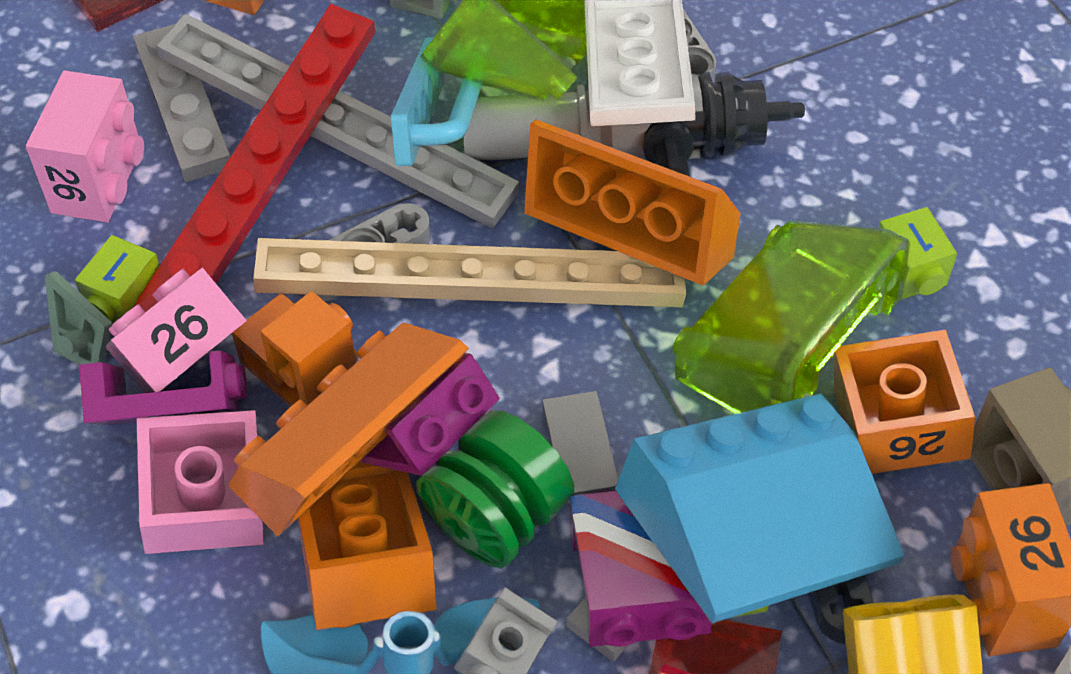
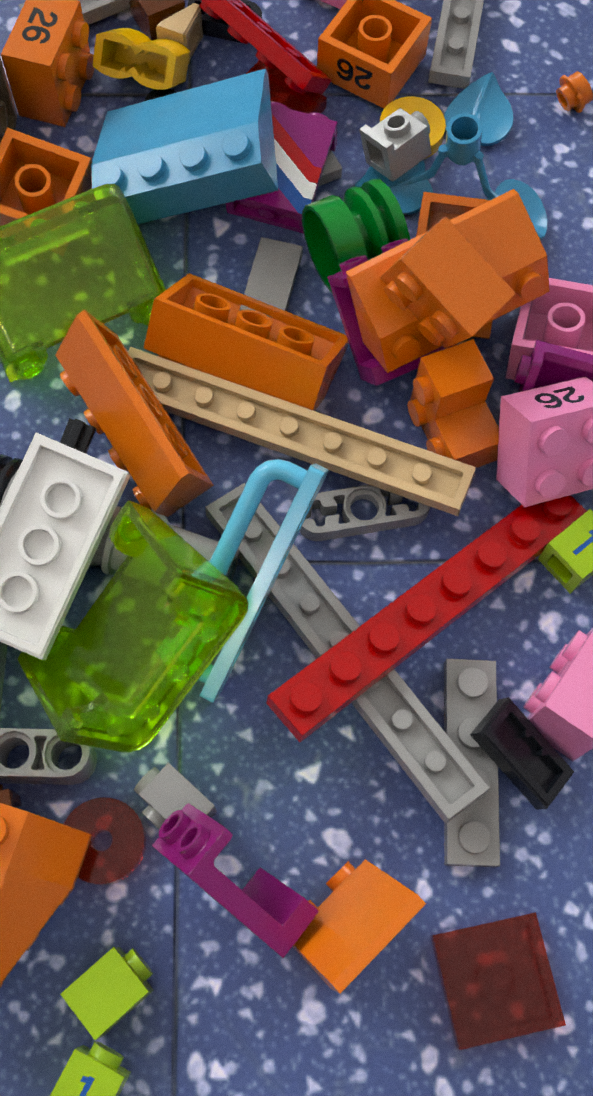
camera: 160 degrees left, 15 degrees up
none -> orange slope [143,273,349,411]
none -> orange brick [380,215,516,349]
none -> black plate [470,697,574,810]

